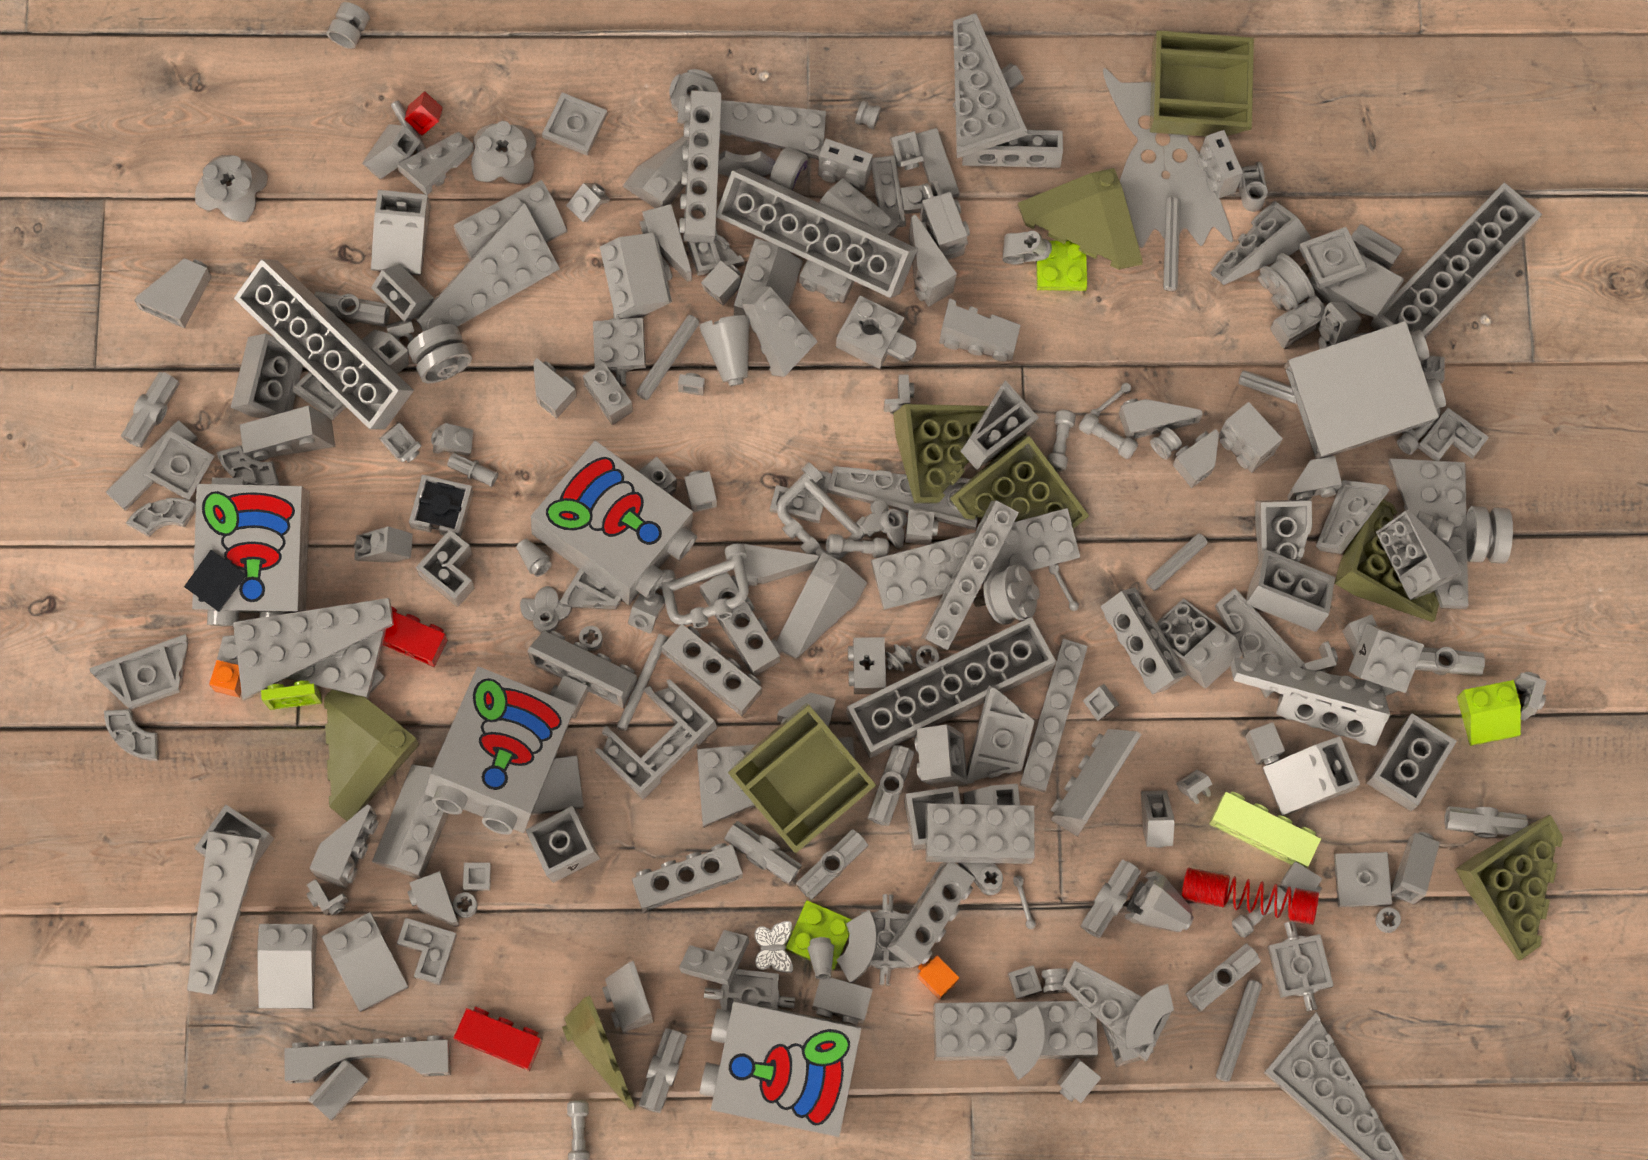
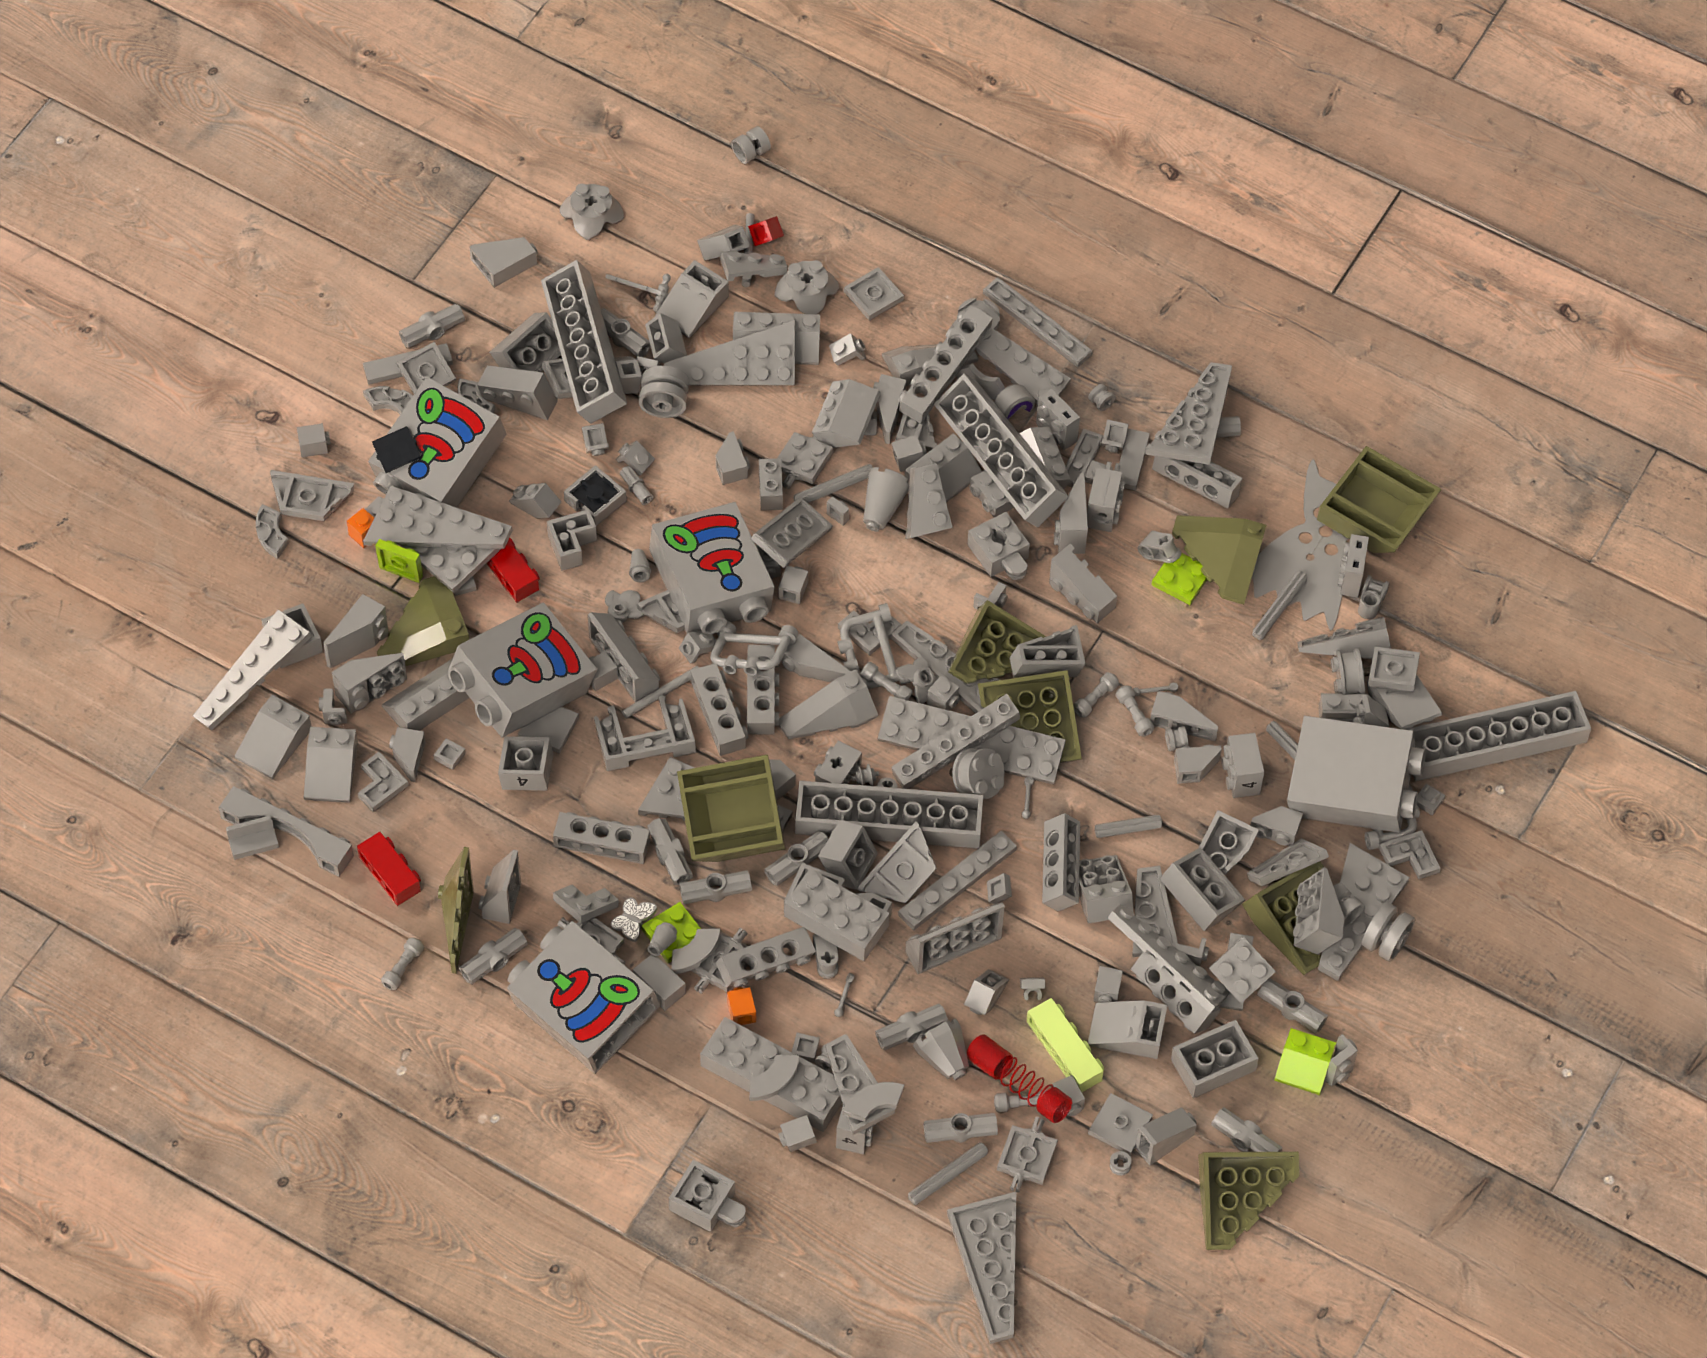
camera: 35 degrees right, 15 degrees down
light grey bush [453,893,478,918] -> none
light grey bush [579,626,603,651] -> none
light grey panel [1351,224,1402,270] -> none
none -> light grey brick [297,423,331,457]
none -> light grey slope [323,594,389,668]
none -> light grey piece [605,274,671,313]
none -> light grey tile [751,497,833,568]
none -> light grey tile [983,277,1092,368]

